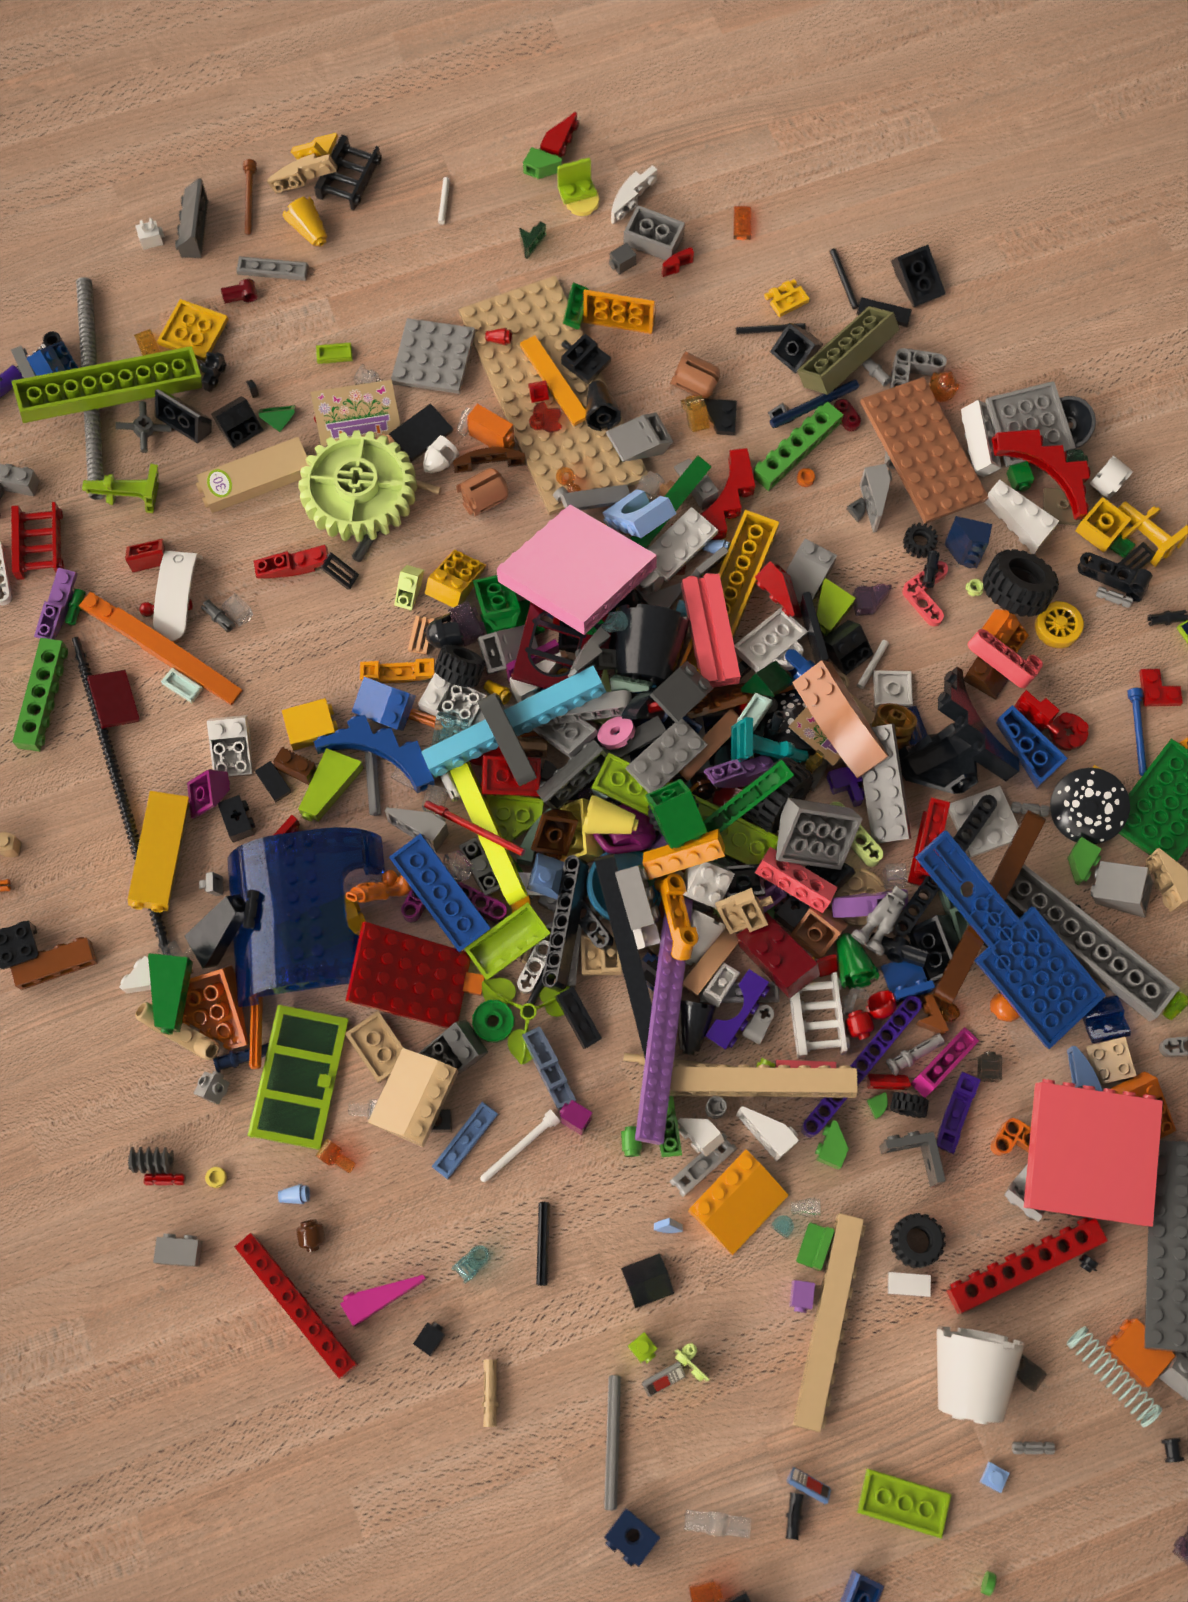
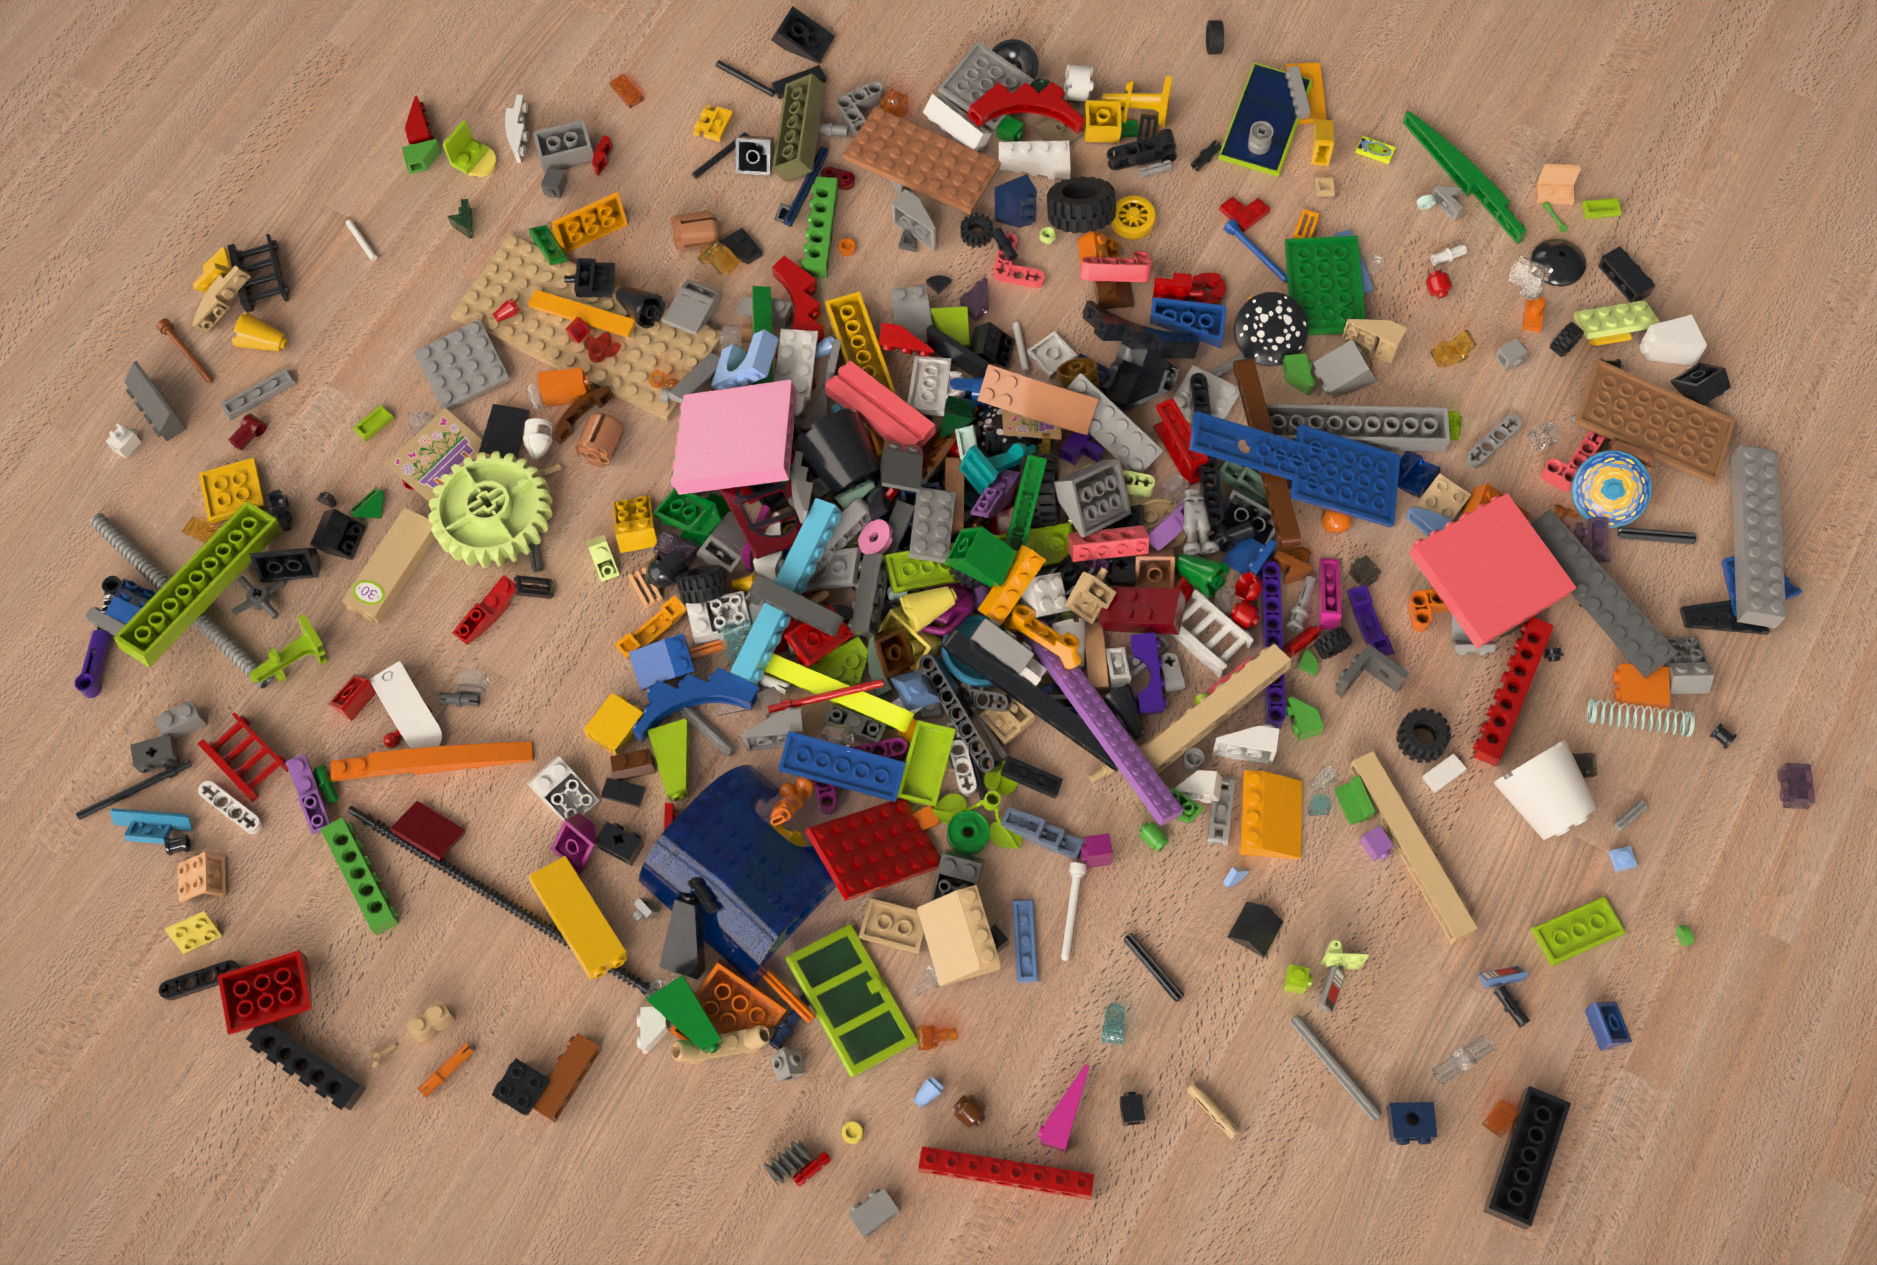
camera: 35 degrees left, 5 degrees down
light aqua tile [161,668,203,703] -> none
clear light blue brick [602,611,628,632] -> none
none -> black tile [926,275,951,294]

